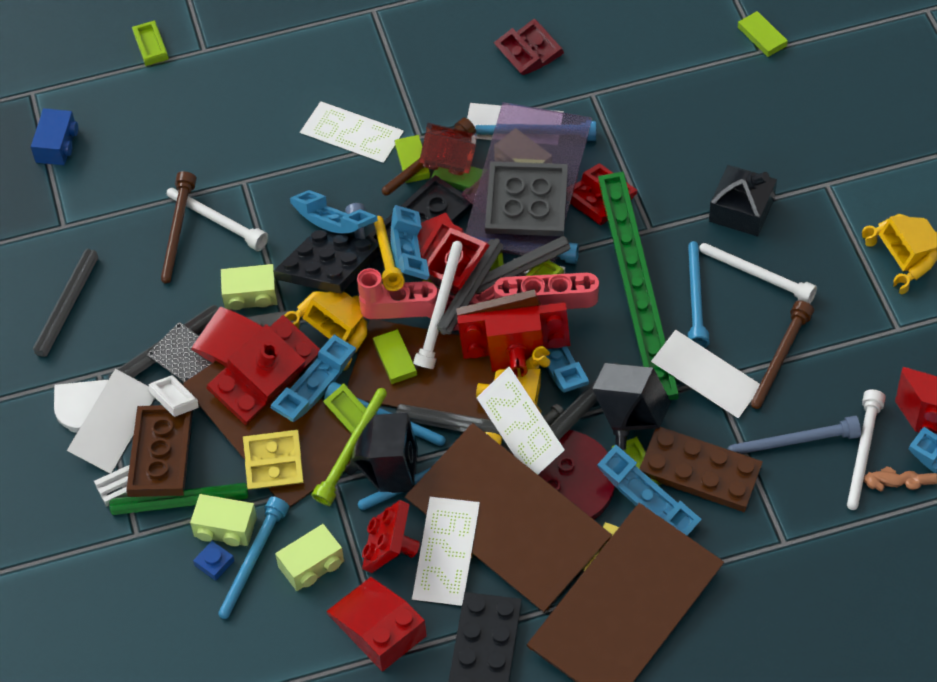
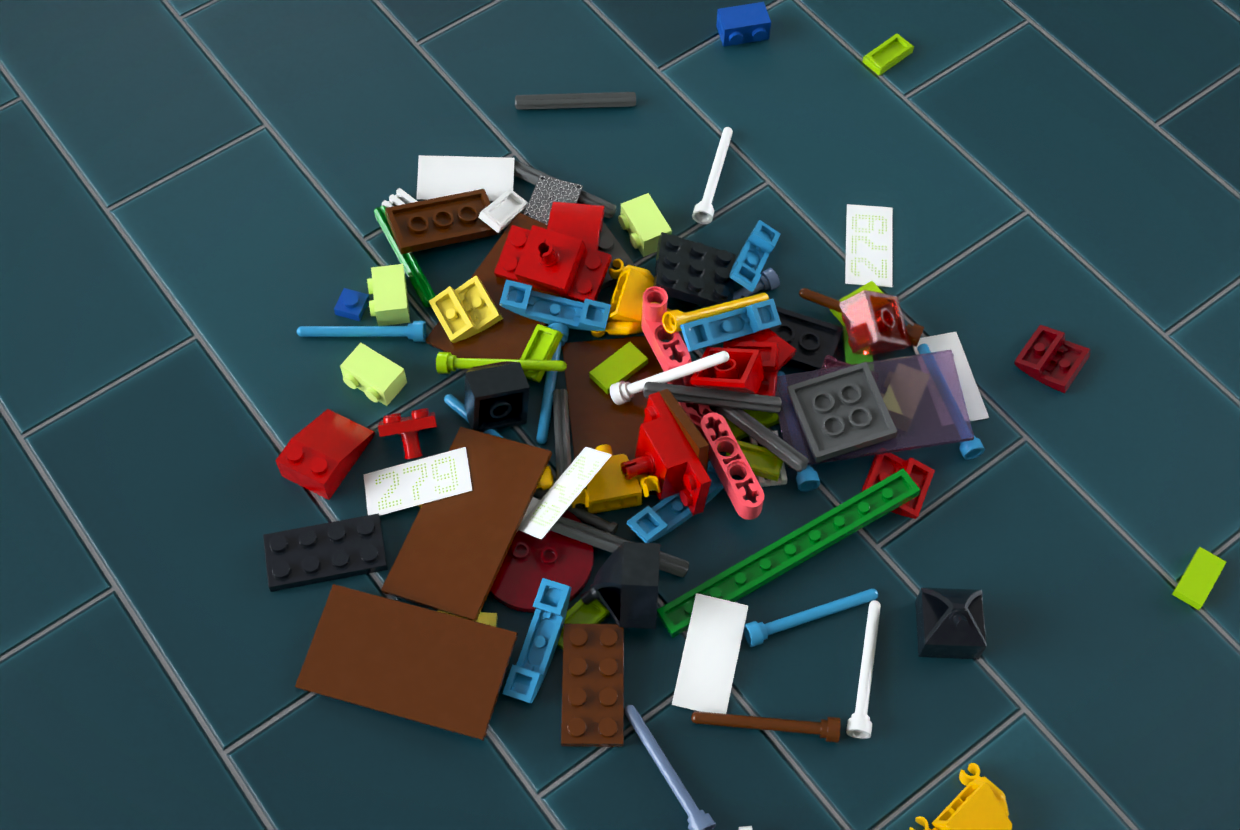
camera: 65 degrees right, 5 degrees up
white tile [54,380,108,433] -> none
reddish brown piece [161,171,197,284] -> none

